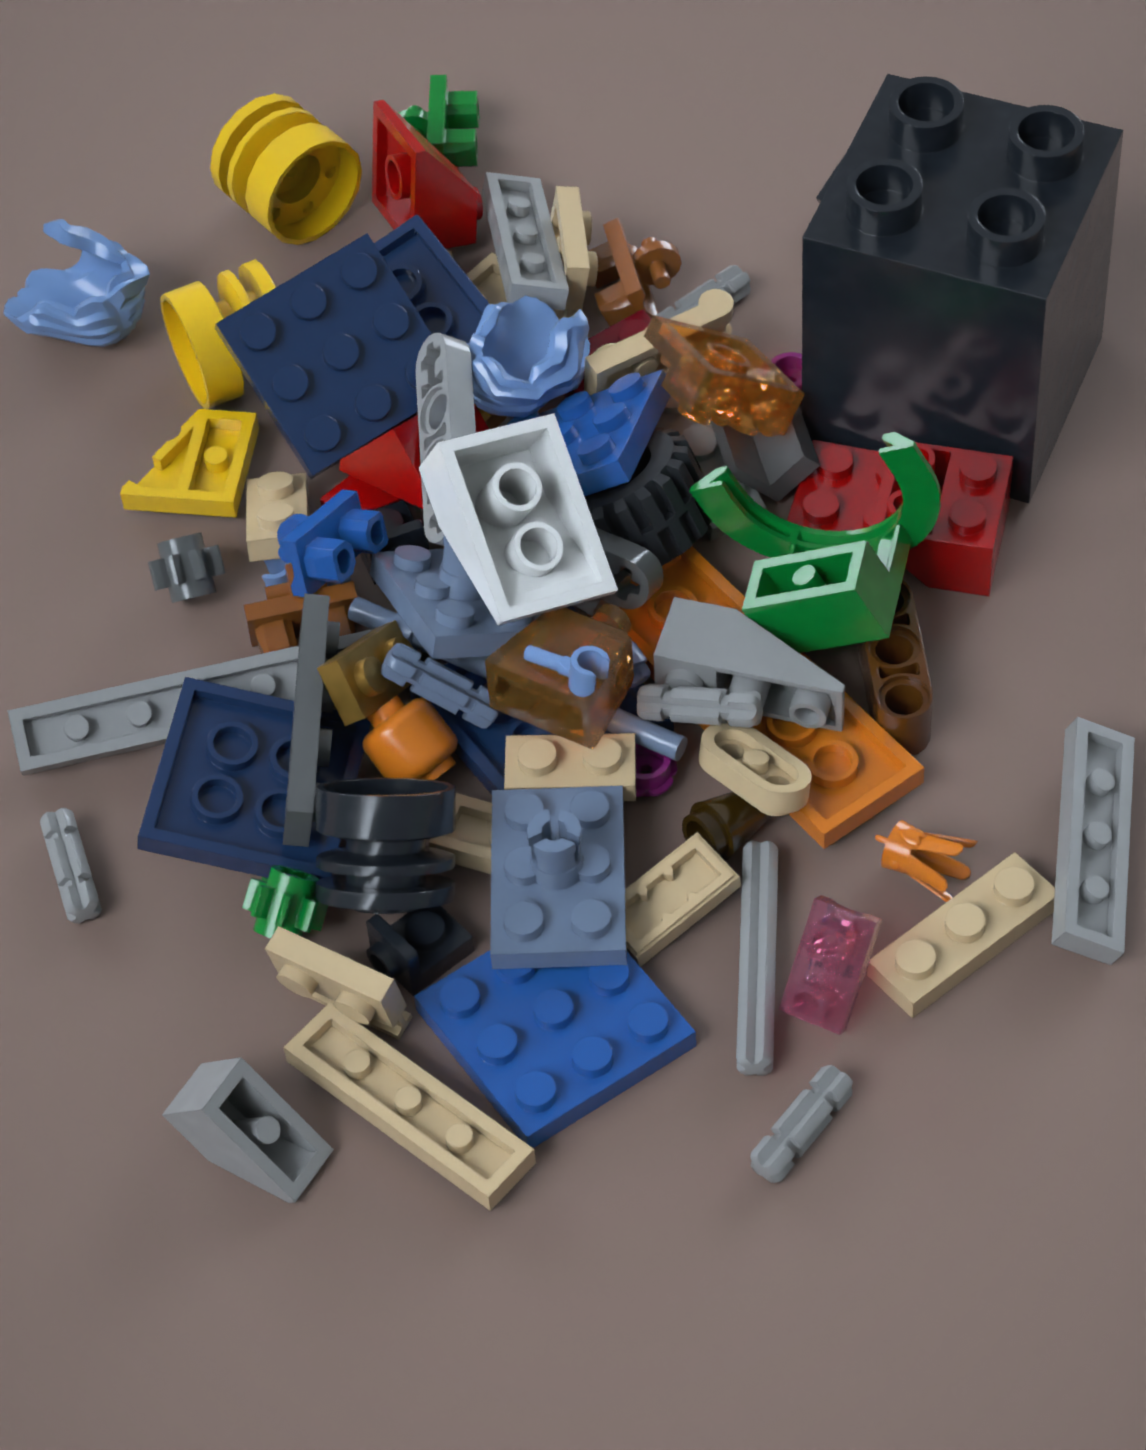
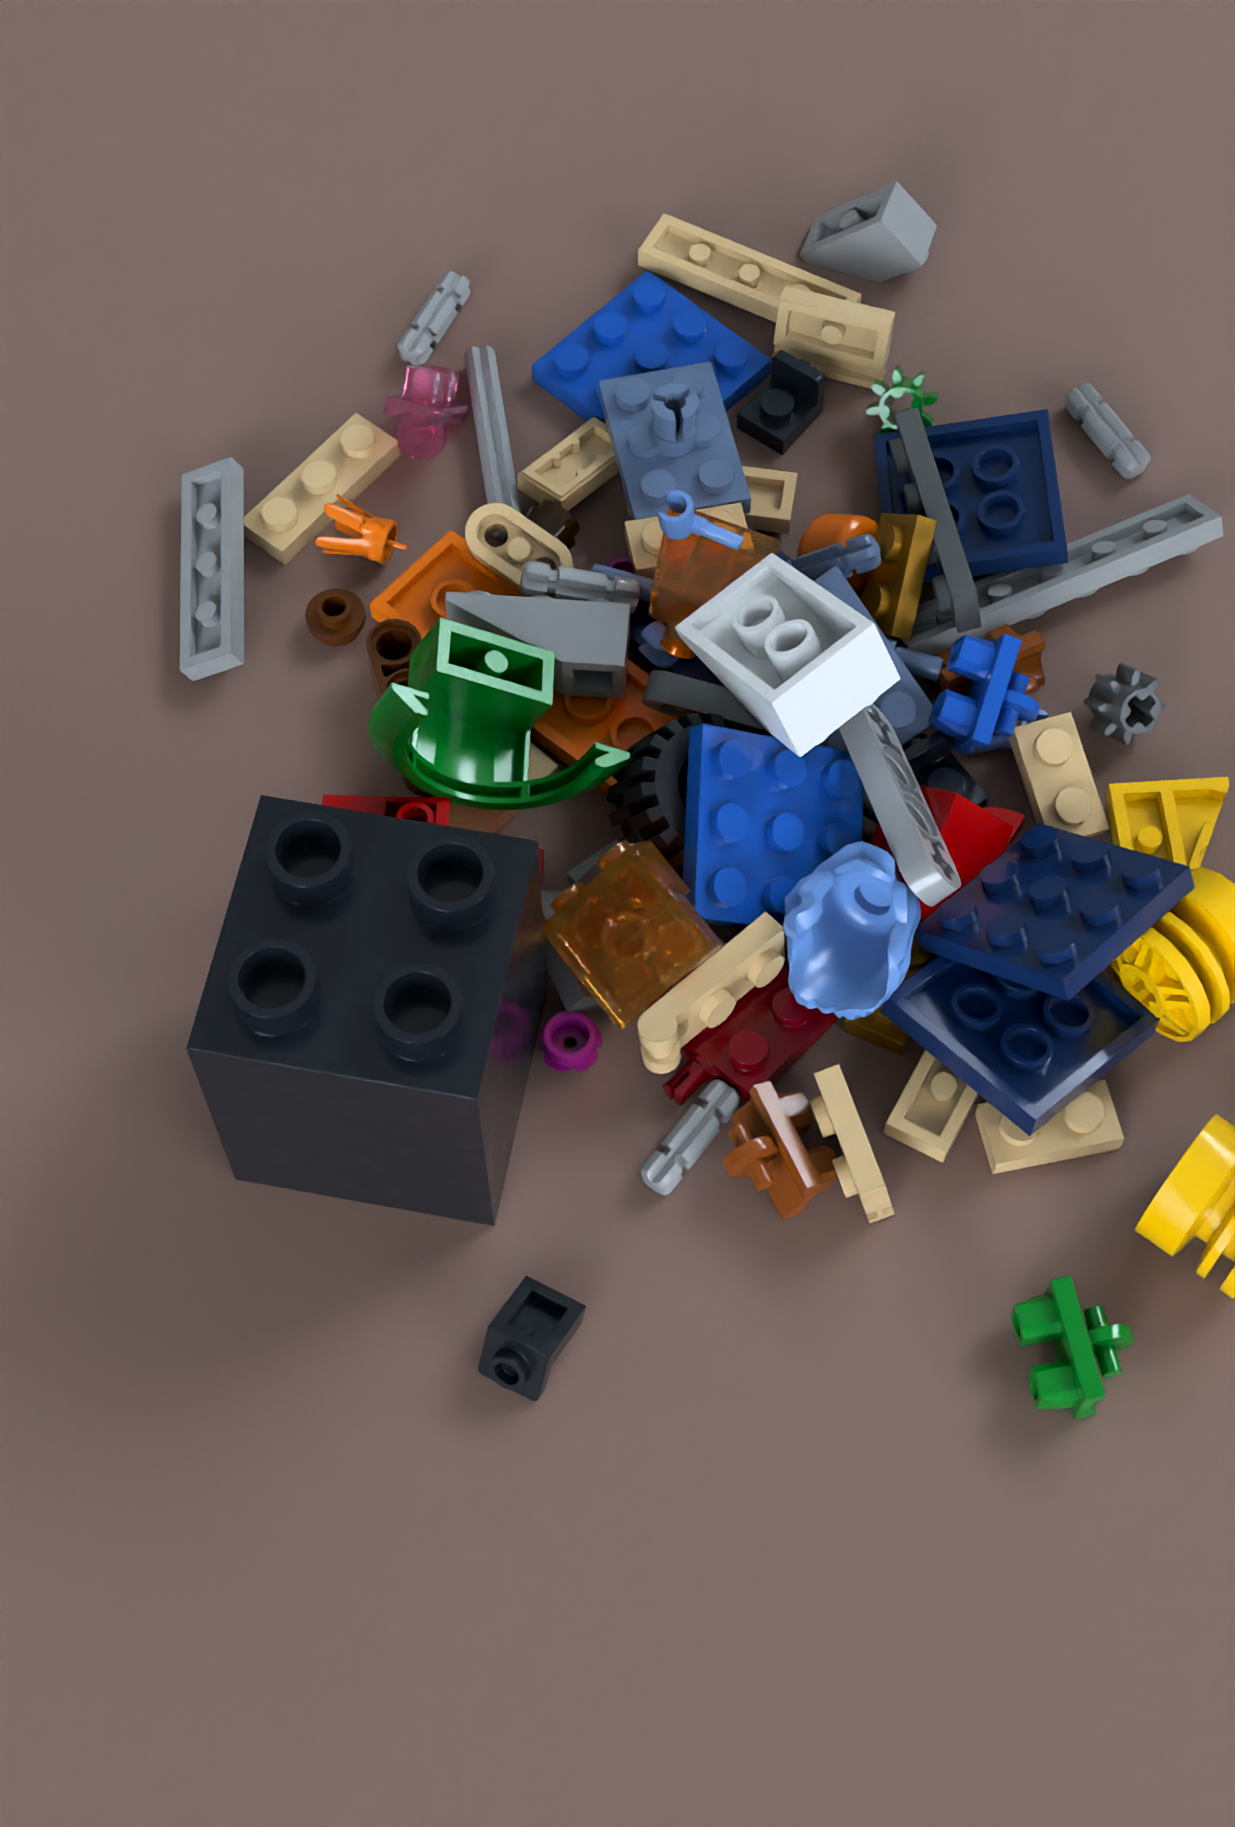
camera: 165 degrees right, 10 degrees up
black wheel [316,778,456,914] -> none
red slope [372,100,483,249] -> none
light grey plate [482,172,569,310] -> none
none -> reddish brown plate [305,588,366,646]

